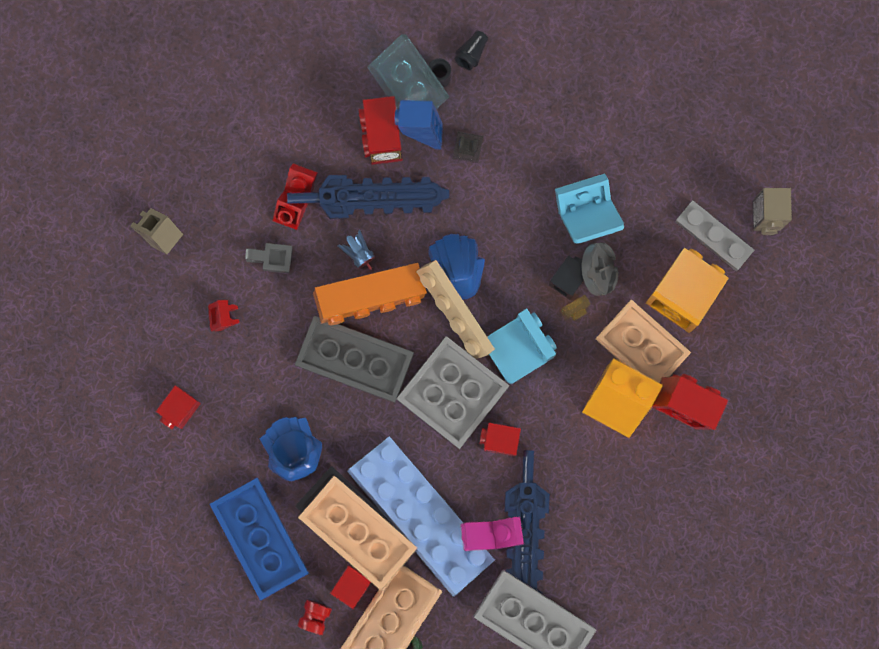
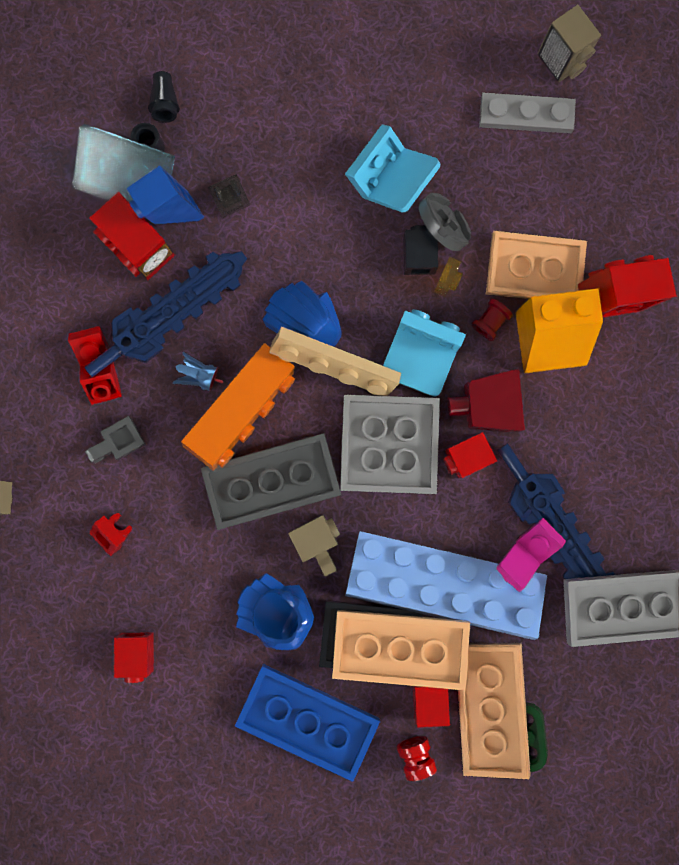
camera: 40 degrees left, 5 degrees up
light orange slope [645,248,729,333] -> none
none -> dark tan brick [288,515,340,576]
none -> dark red torso [448,369,525,432]
none -> dark red bush [471,299,513,341]

